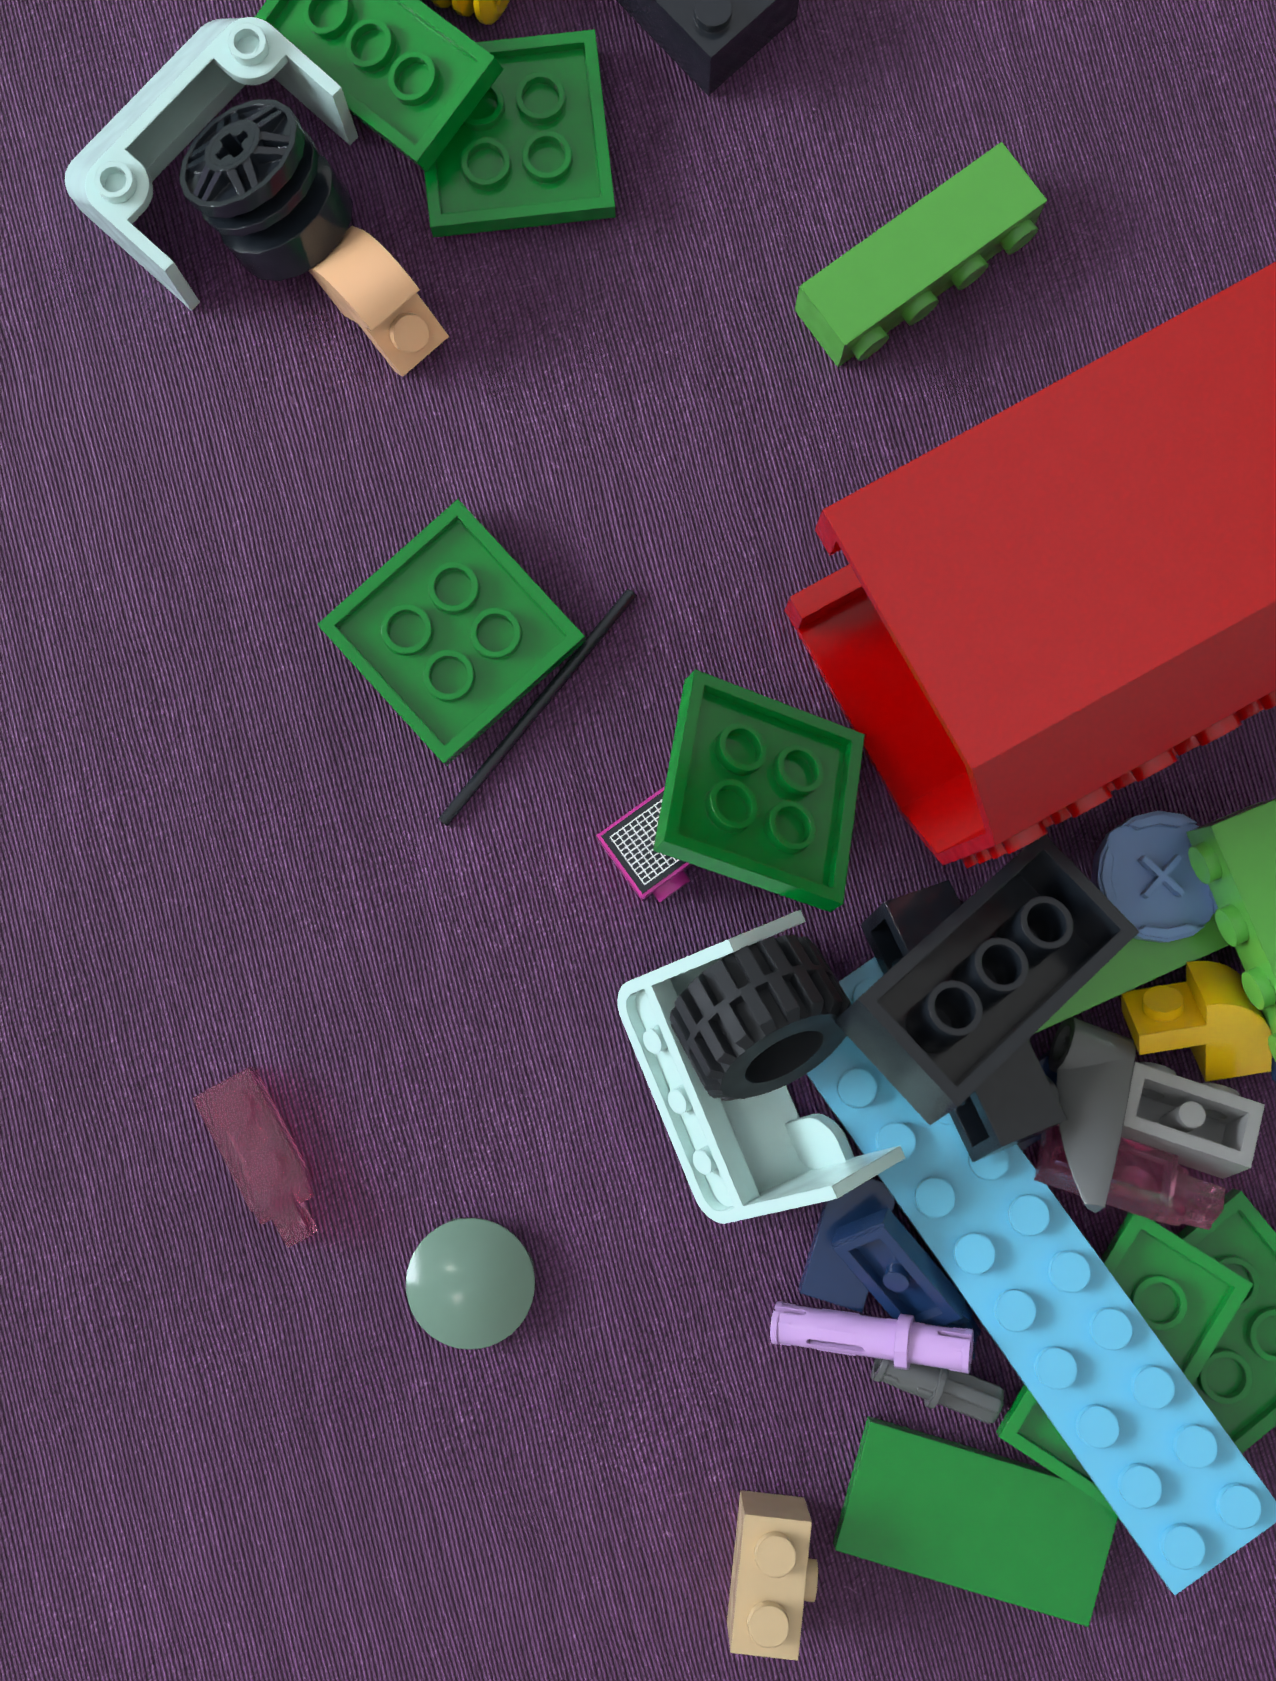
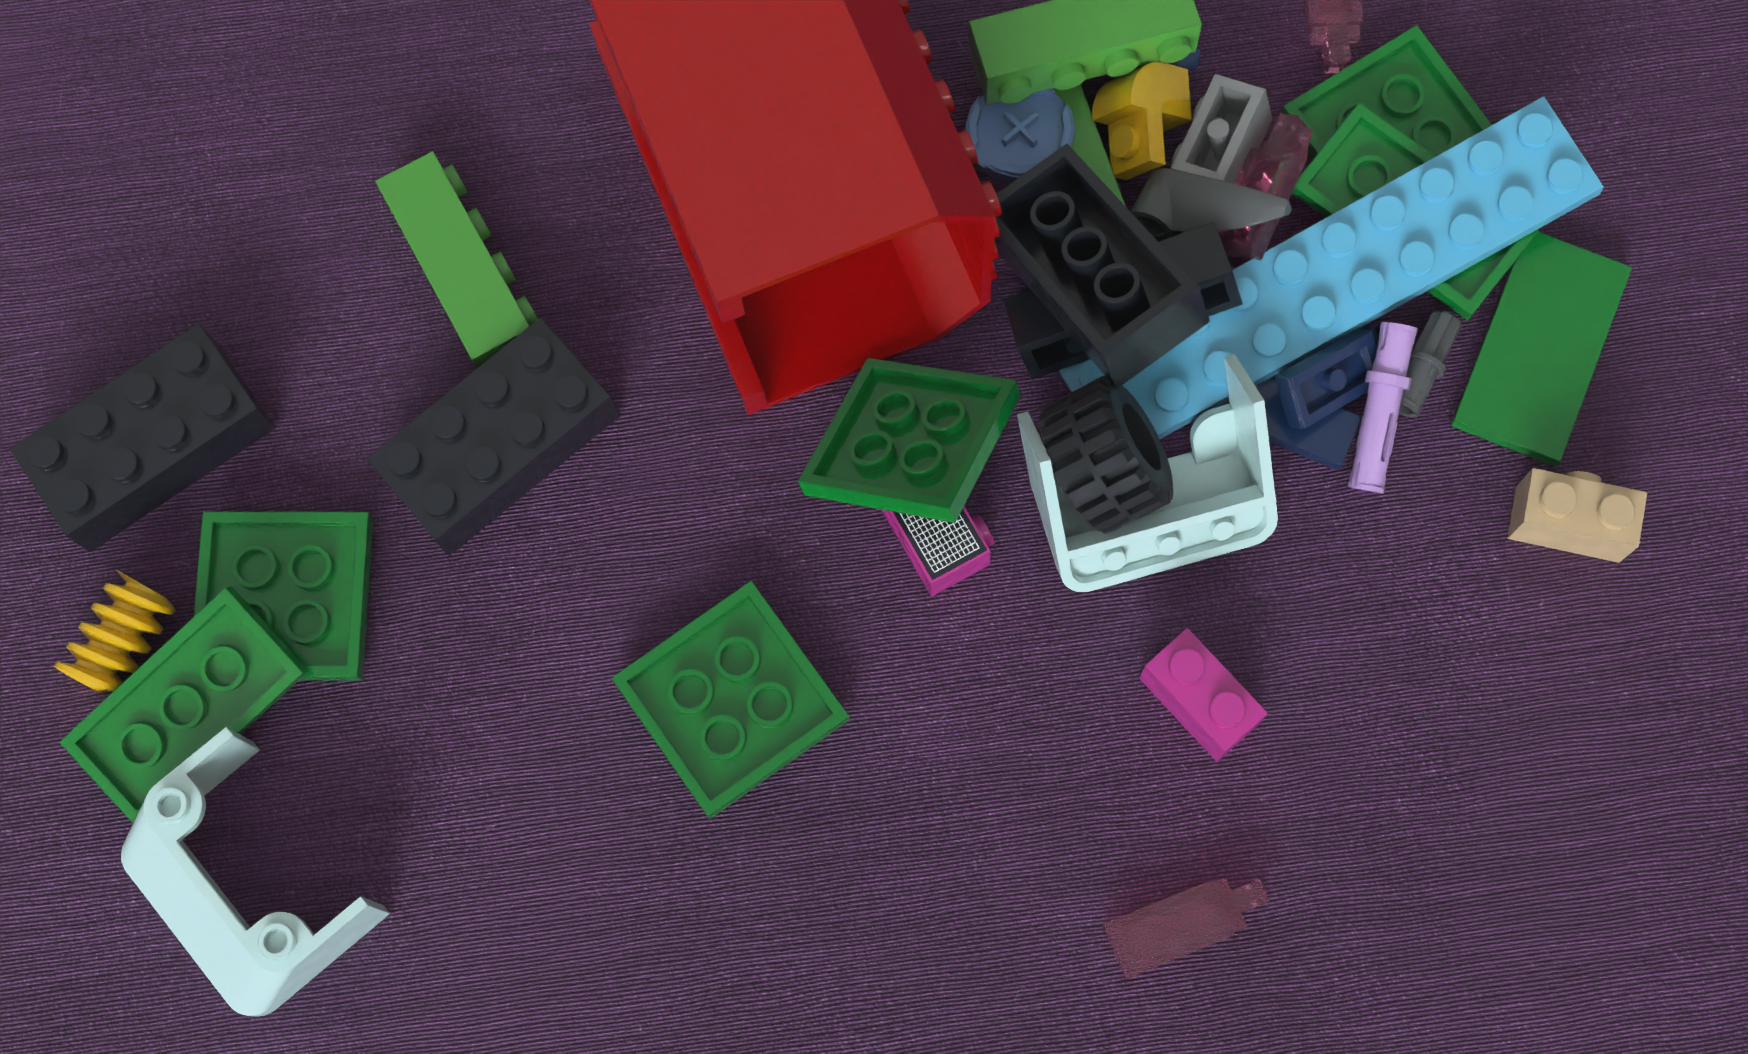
camera: 80 degrees left, 10 degrees down
black wheel [179,99,353,281] -> none
light nougat brick [309,226,449,377] -> none
sand green dish [406,1218,535,1349] -> none
black piece [438,588,637,827] -> none
none -> black brick [366,317,620,556]
none -> dark pink brick [1139,628,1268,762]

